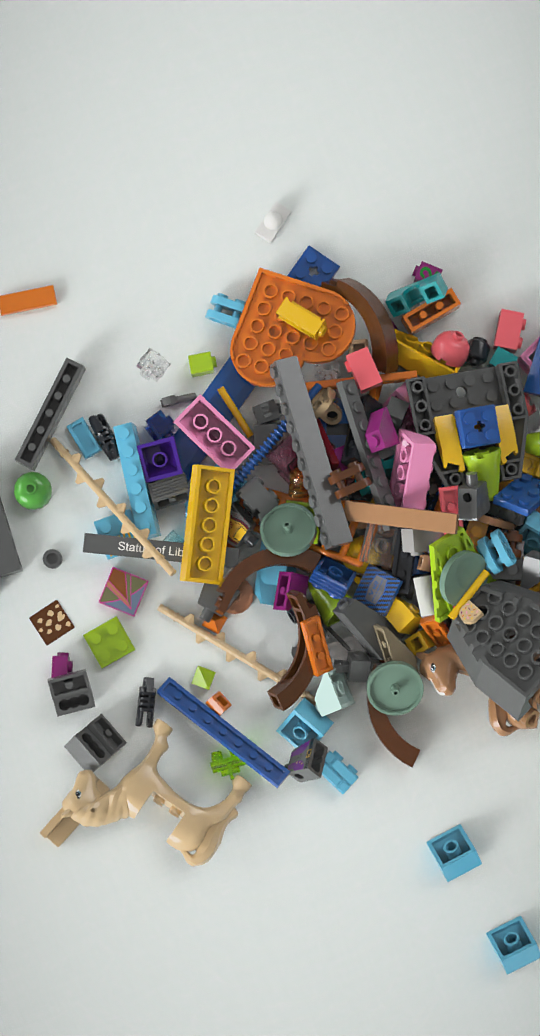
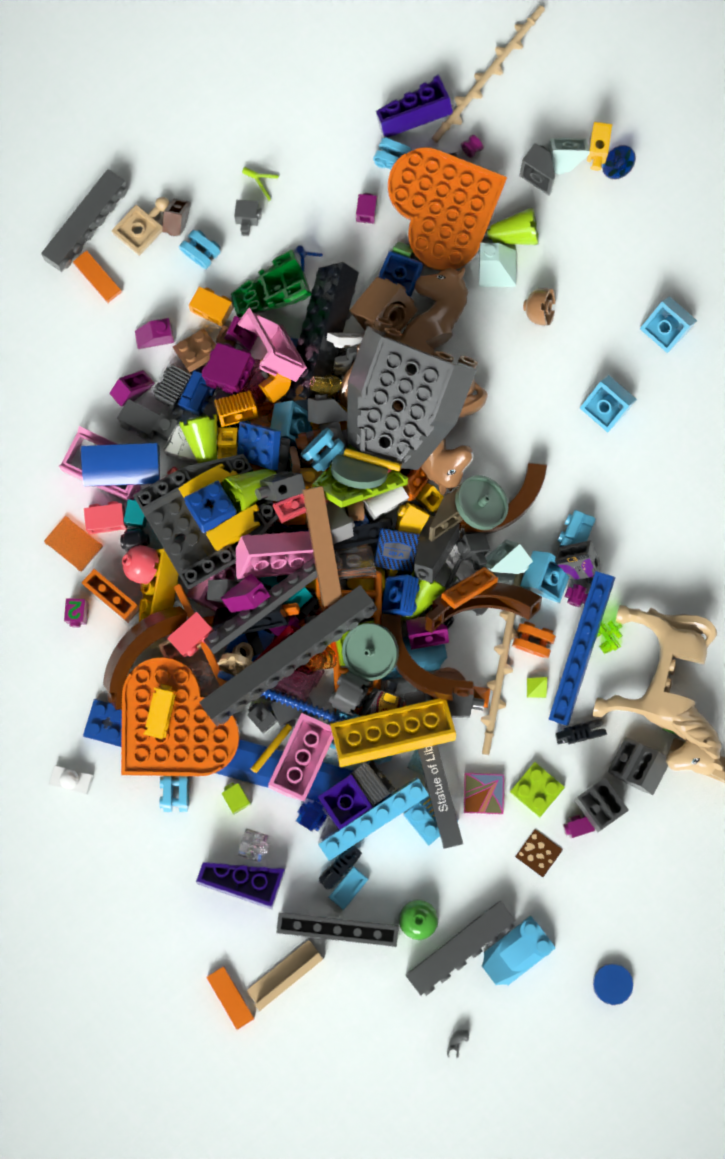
camera: 105 degrees left, 5 degrees down
dark grey tile [43,549,63,569] -> none
tan plant [49,437,176,576] -> none
dark grey bar [160,393,197,408] -> none
orange brick [205,691,232,716] -> none
reddish brown brick [327,461,373,500] -> none
teal arch [385,272,448,318] -> none
tan tile [459,600,484,625] -> none
none -> clear orange piece [44,516,103,572]
none -> dark purple wedge [196,862,285,910]
none -> tan panel [247,940,324,1011]
none -> orange brick [512,621,556,659]
none -> magenta gear [564,584,588,607]

